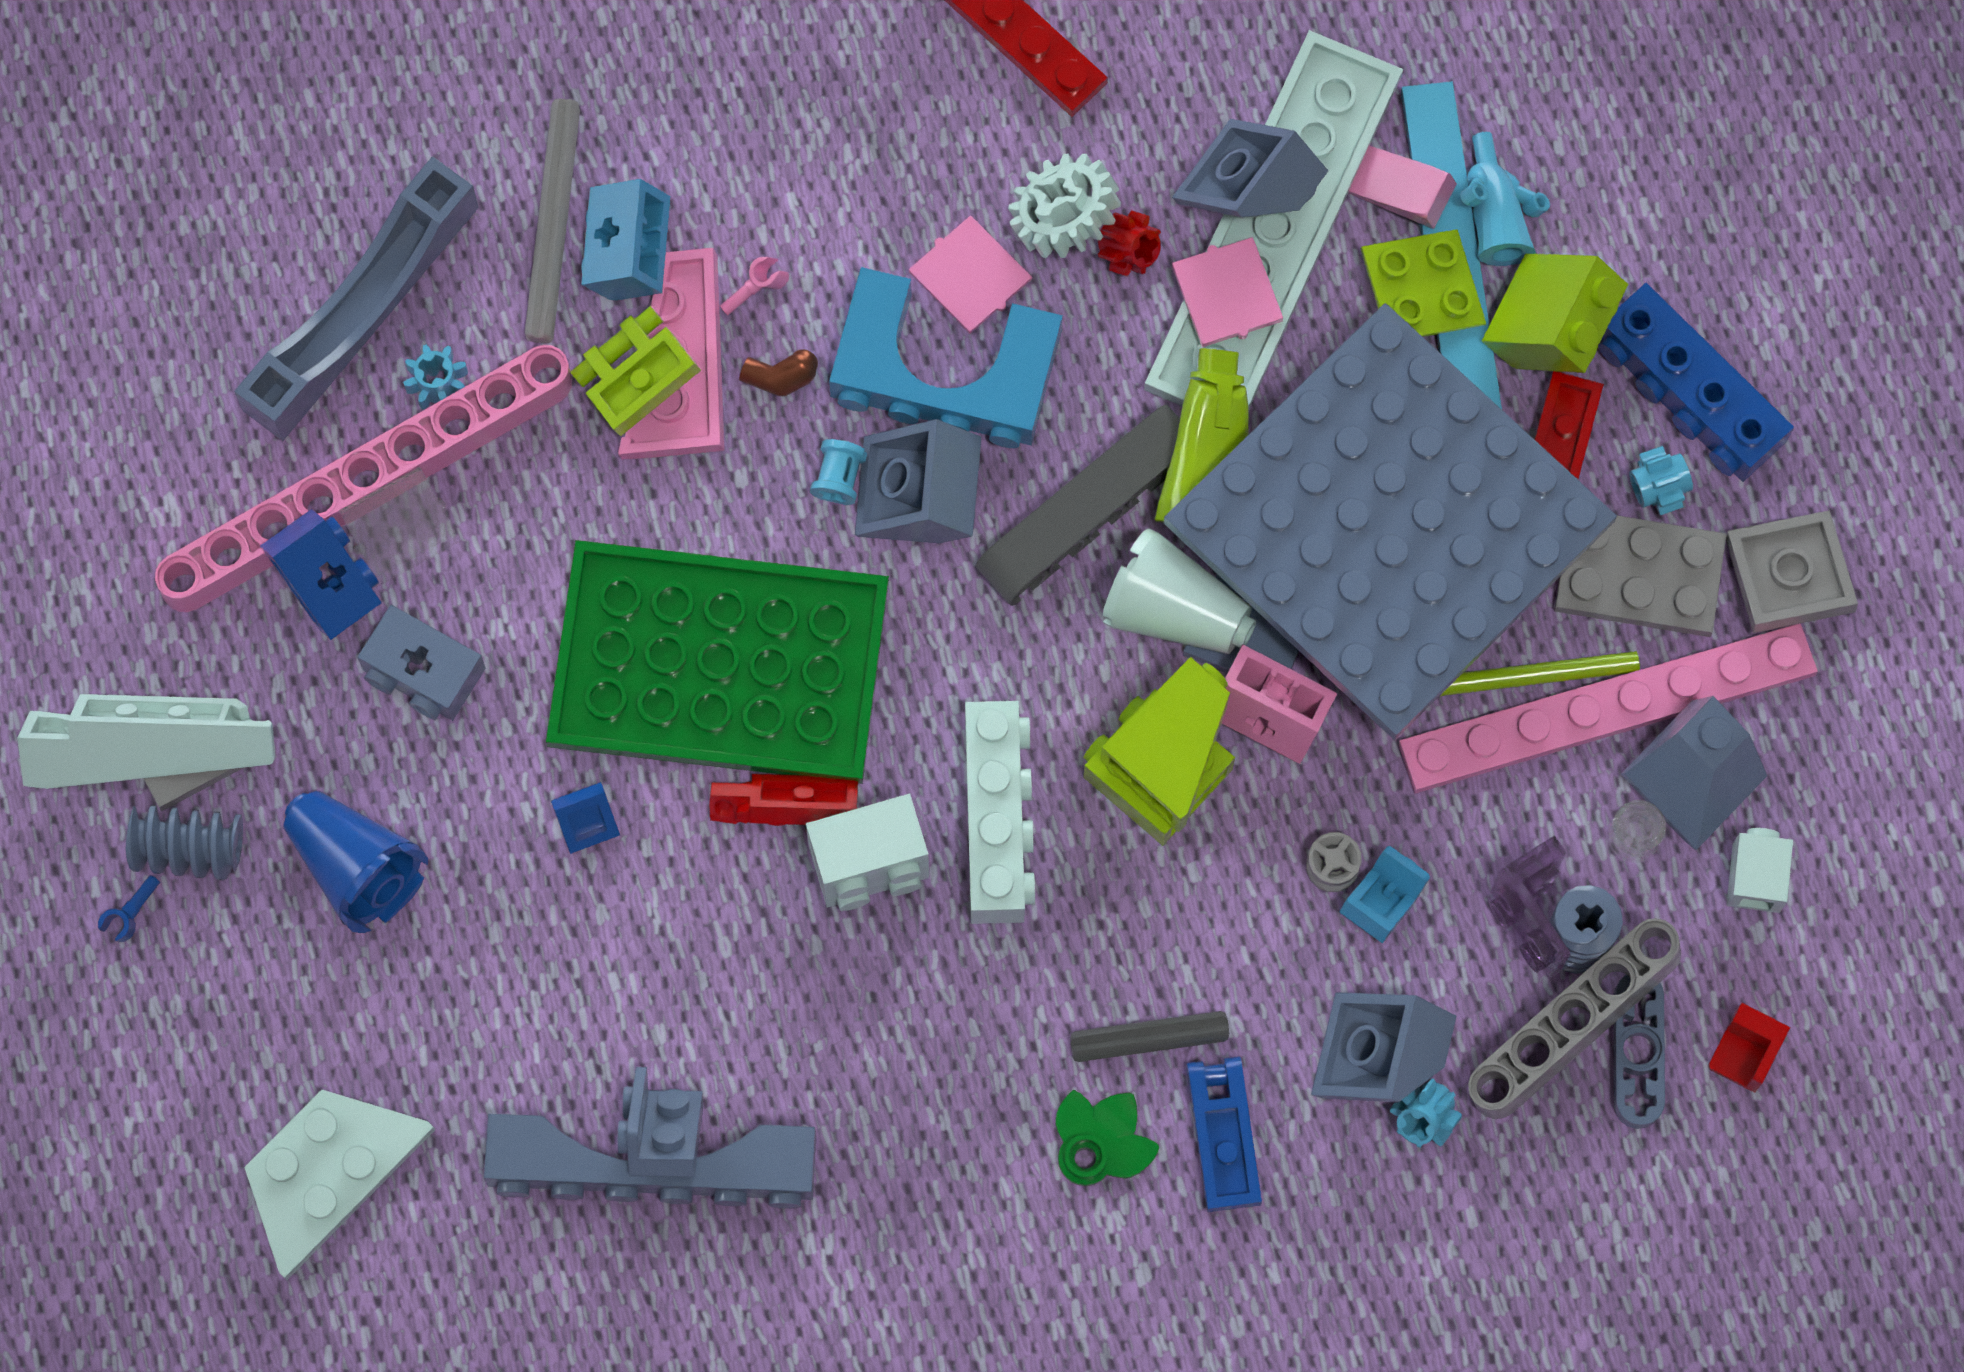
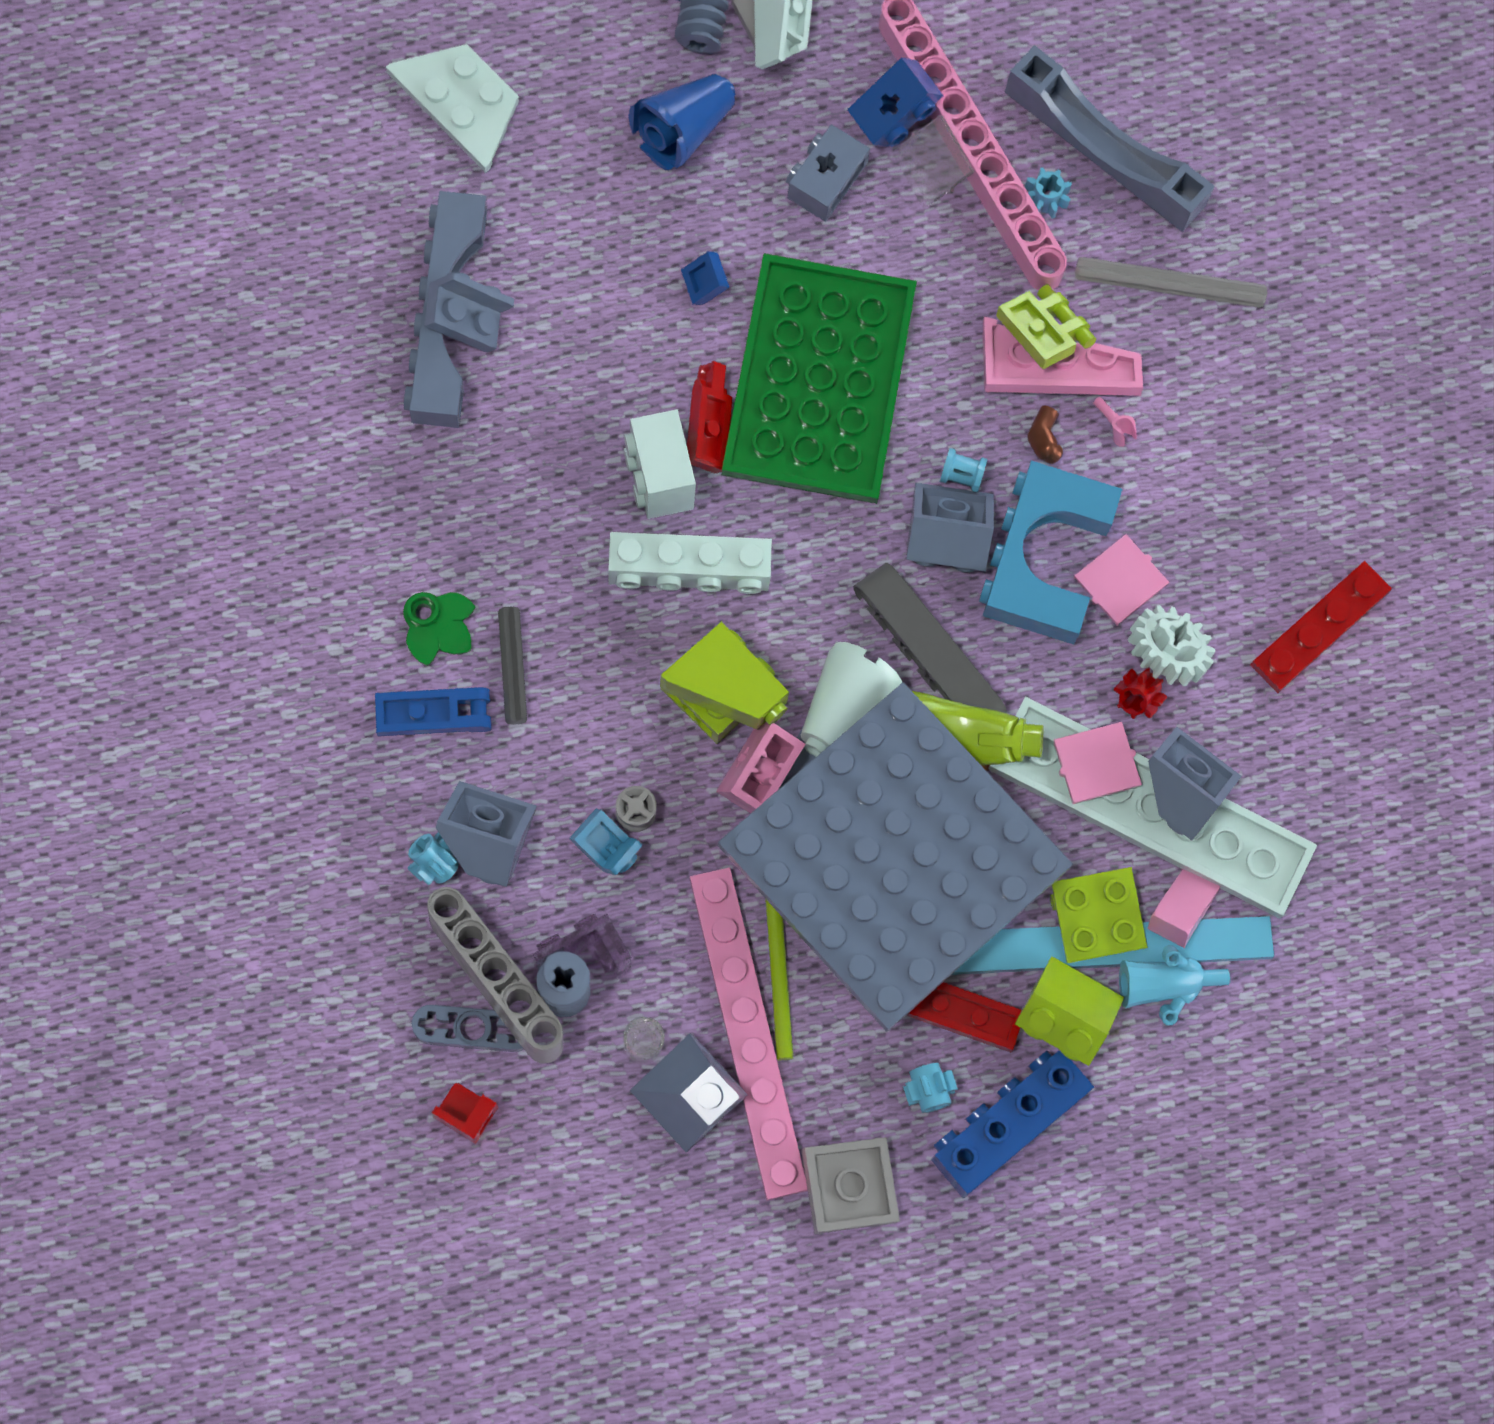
camera: 85 degrees right, 0 degrees up
dark azure brick [581,179,671,300] -> none
light grey plate [1554,515,1727,637] -> none
light aqua brick [1726,828,1793,913] -> none

